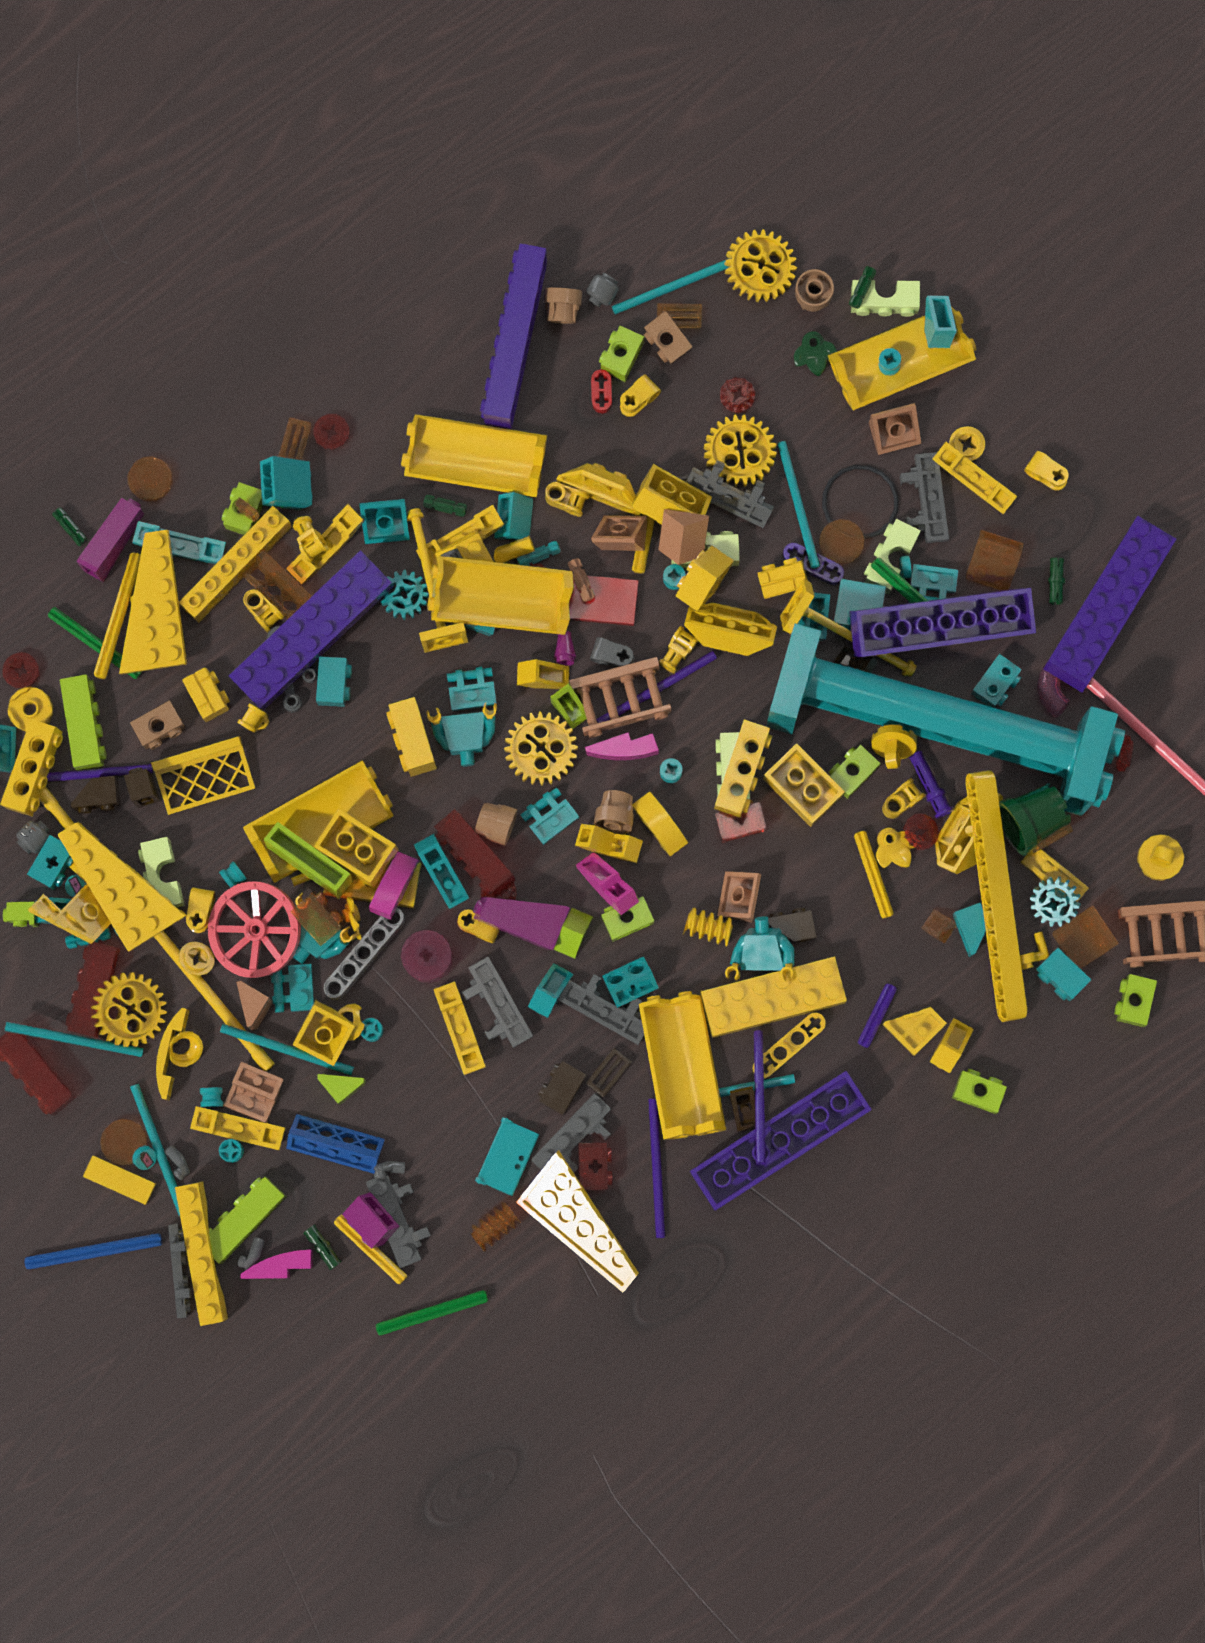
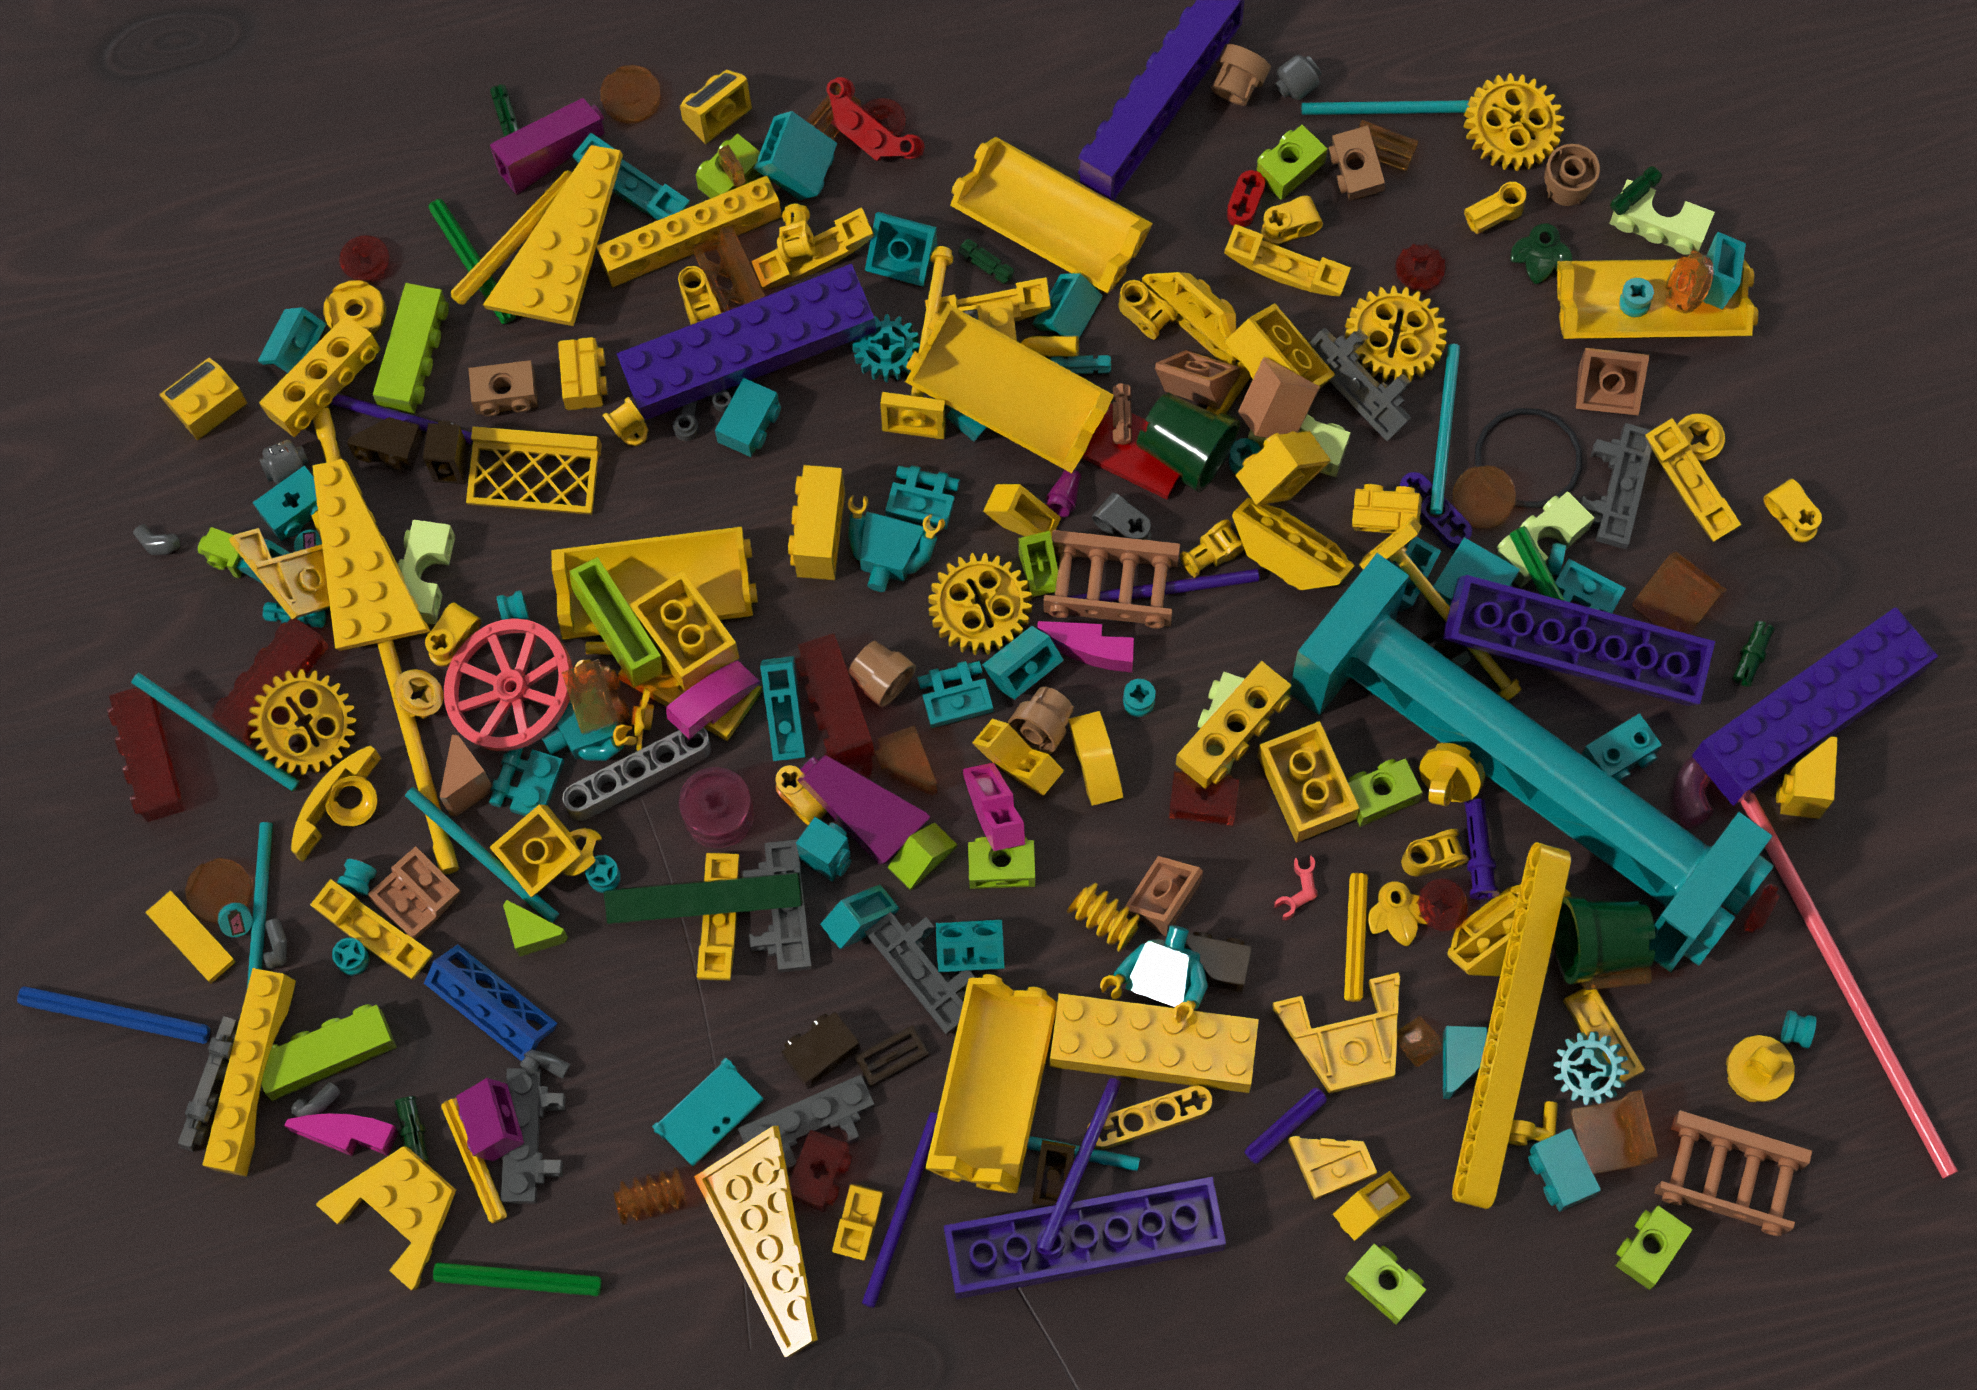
camera: 20 degrees right, 10 degrees down
none -> yellow wing [316,1146,456,1290]
none -> dark green tile [603,872,803,924]
none -> yellow slope [679,69,752,144]
none -> teal brick [796,817,852,882]
none -> red plate [826,77,925,161]
none -> yellow slope [832,1184,884,1261]
none -> clear orange slope [875,725,938,795]
none -> teal brick [982,626,1064,700]
none -> dark green piece [1136,392,1240,493]
none -> yellow slope [1224,224,1351,297]
none -> yellow wing [1272,972,1400,1094]
none -> coral arm [1274,855,1318,920]
none -> yellow piece [1464,182,1526,234]
none -> clear orange tile [1665,251,1714,314]
none -> yellow slope [1776,737,1837,819]
none -> teal wheel [1781,1010,1816,1049]

